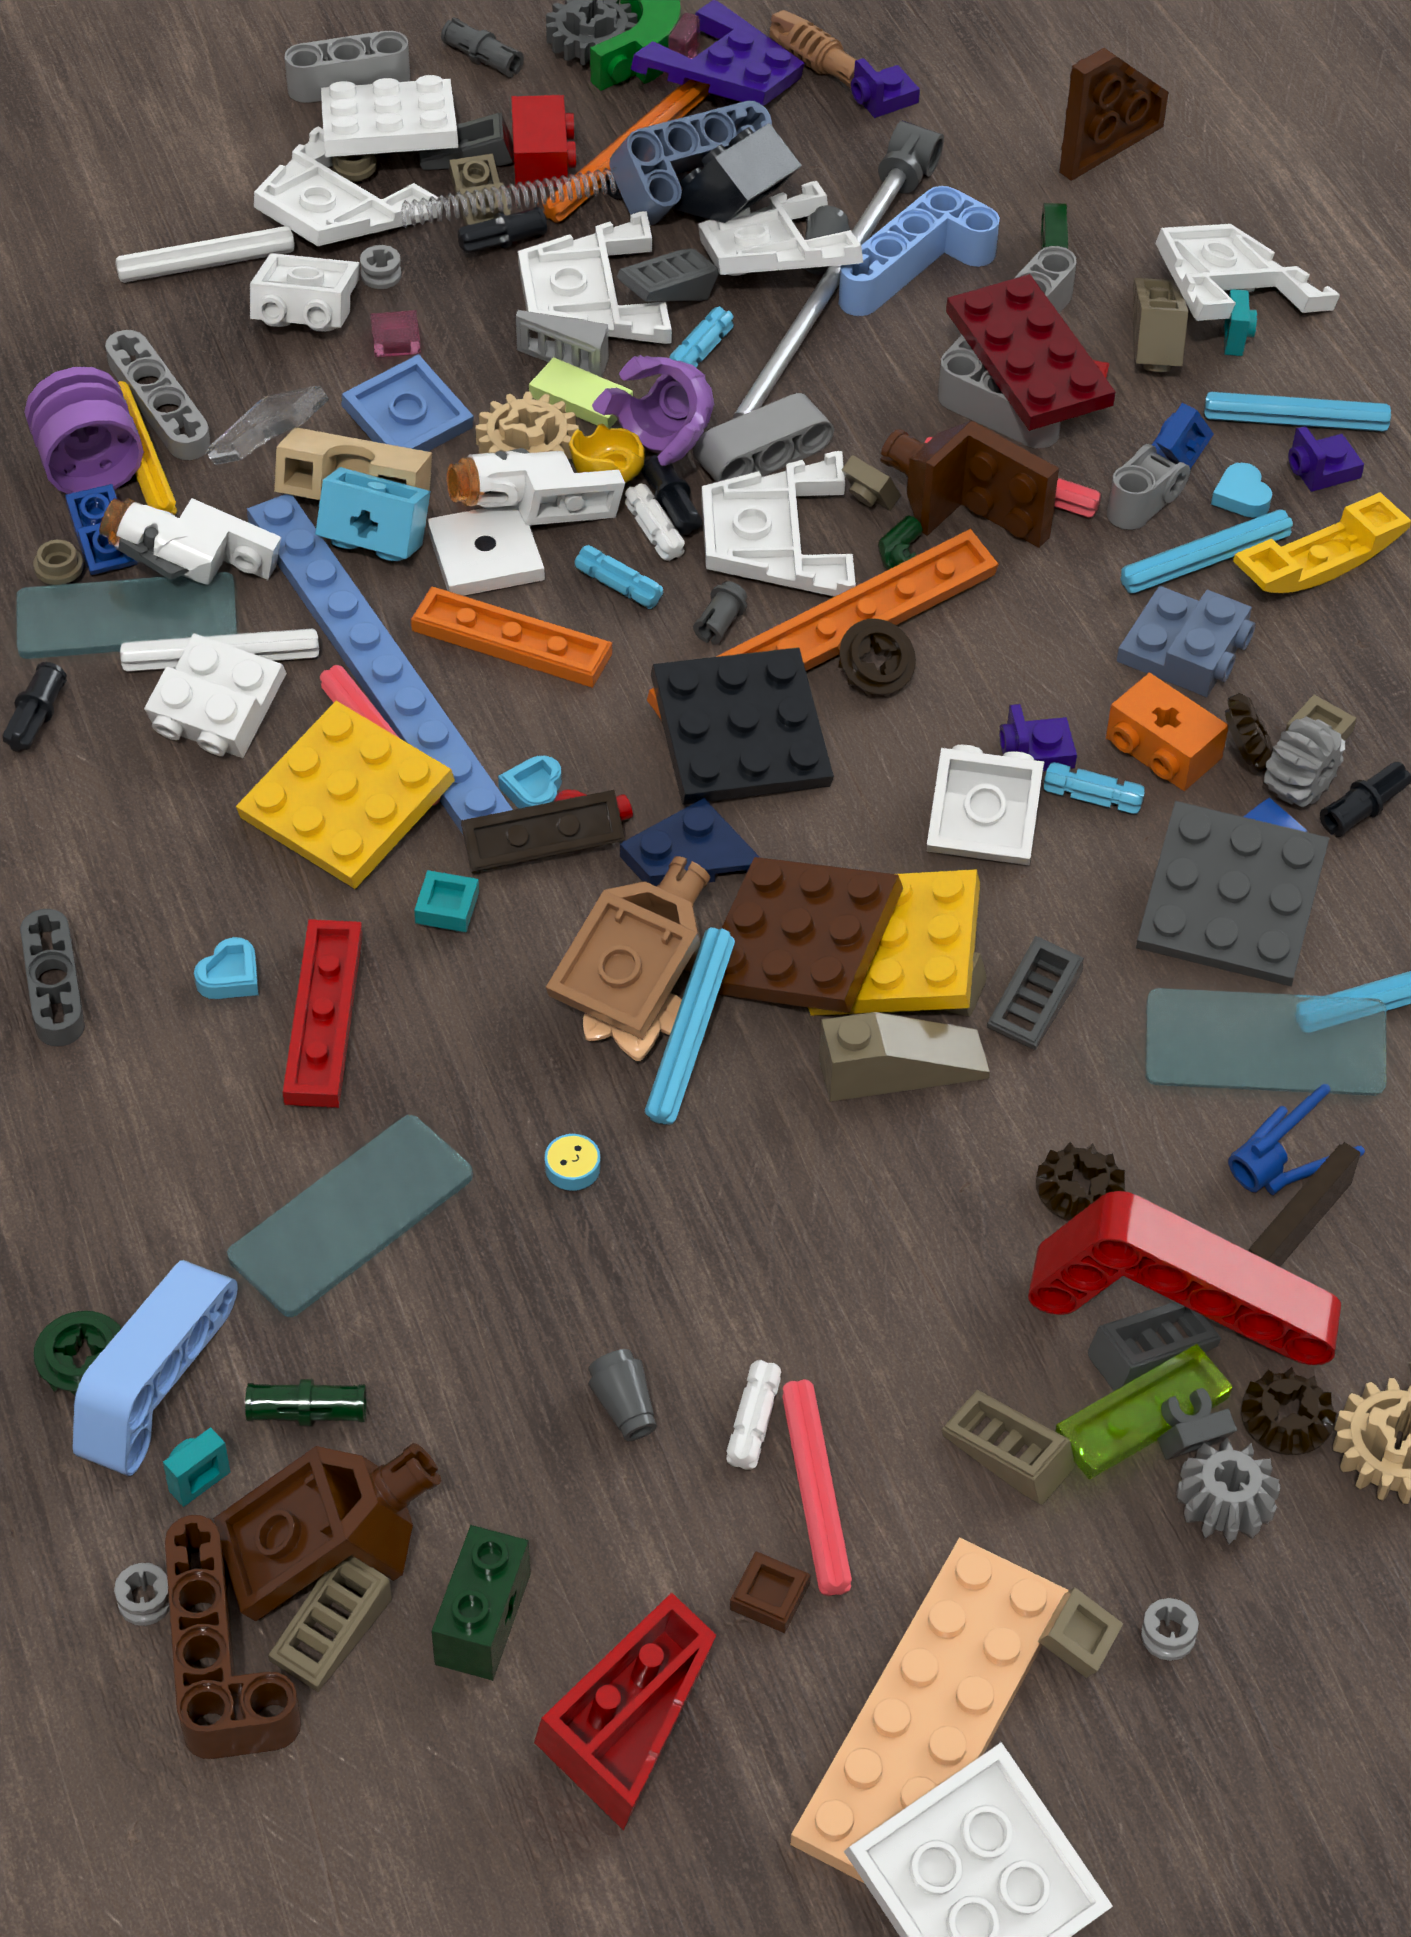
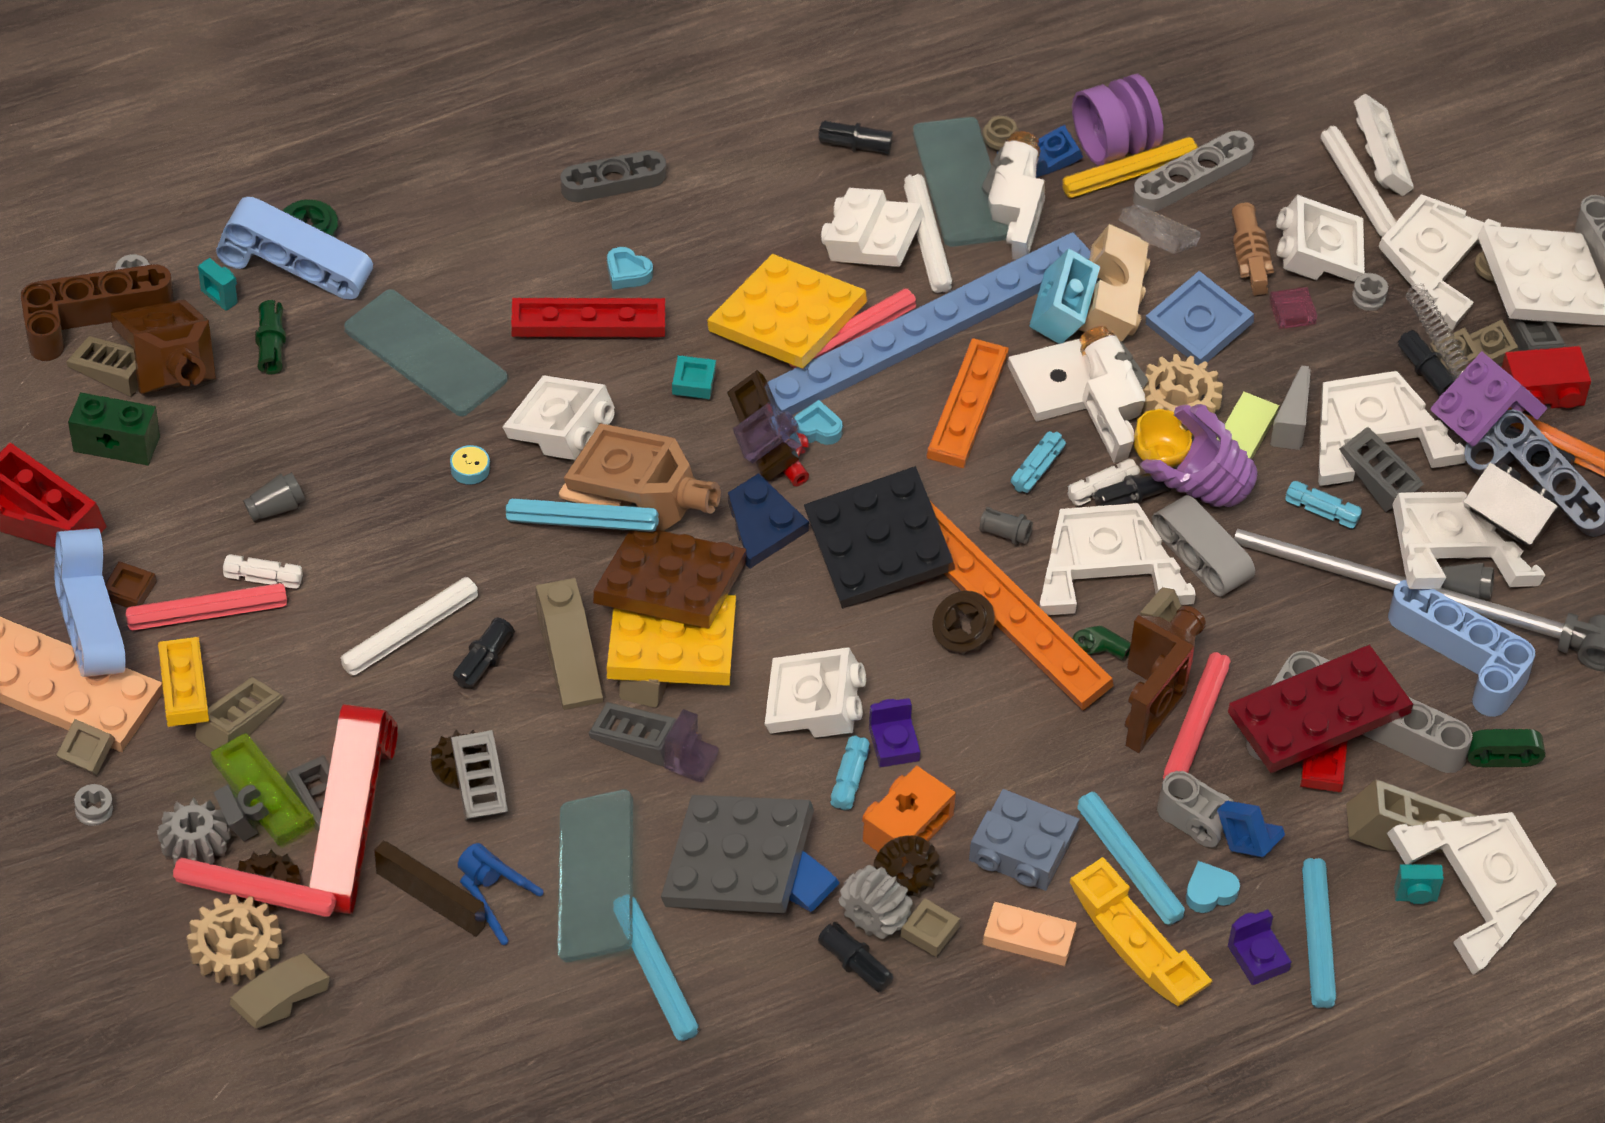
camera: 85 degrees right, 0 degrees up
none -> light blue beam [54,528,125,677]
none -> yellow tile [158,637,209,727]
none -> coral axle [173,858,336,917]
none -> white axle [341,577,478,676]
none -> light grey slope [451,730,508,820]
none -> black axle [453,617,515,688]
none -> white plate [503,375,615,460]
none -> bracket [665,709,719,782]
none -> clear purple bracket [733,402,802,463]
none -> light nougat plate [983,901,1077,966]
none -> medium nougat hinge [1232,203,1274,296]
none -> white plate [1354,93,1414,196]
none -> medium lavender bracket [1431,351,1548,446]

